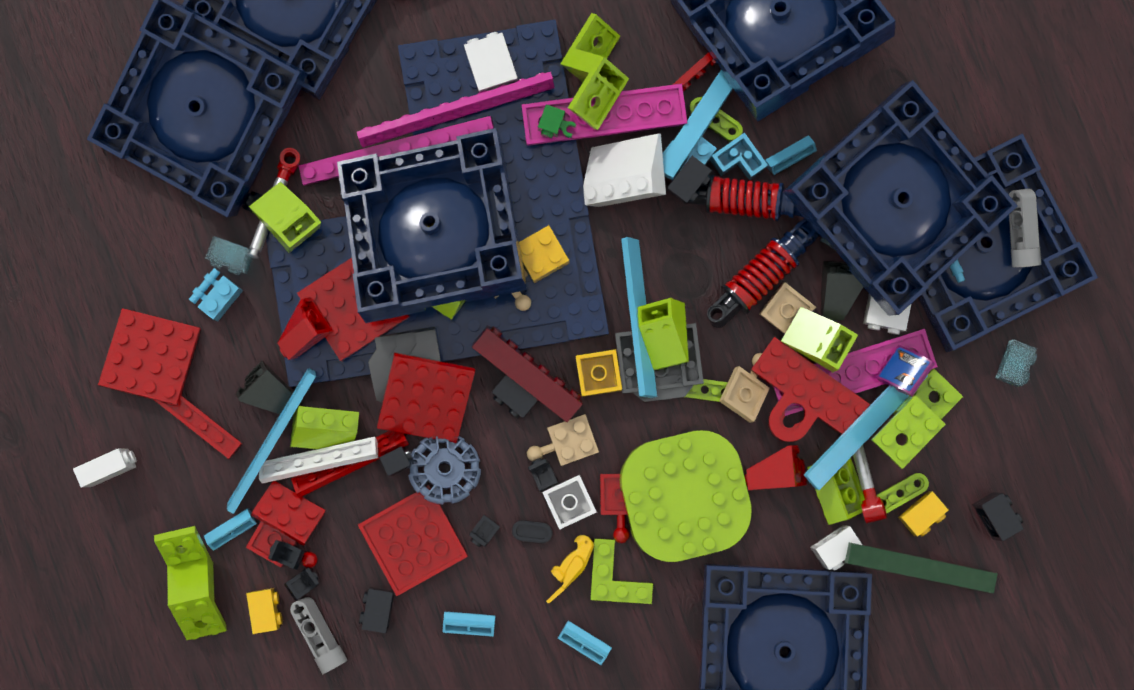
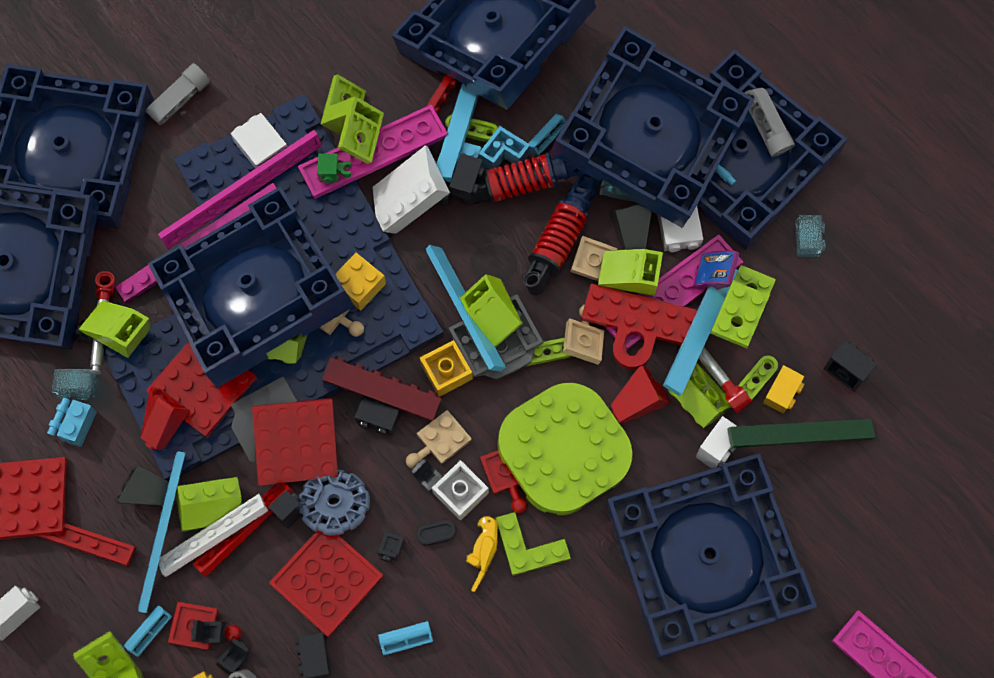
camera: 20 degrees left, 15 degrees down
red plate [251,481,326,546] -> none
medium azure piece [558,620,612,665] -> none

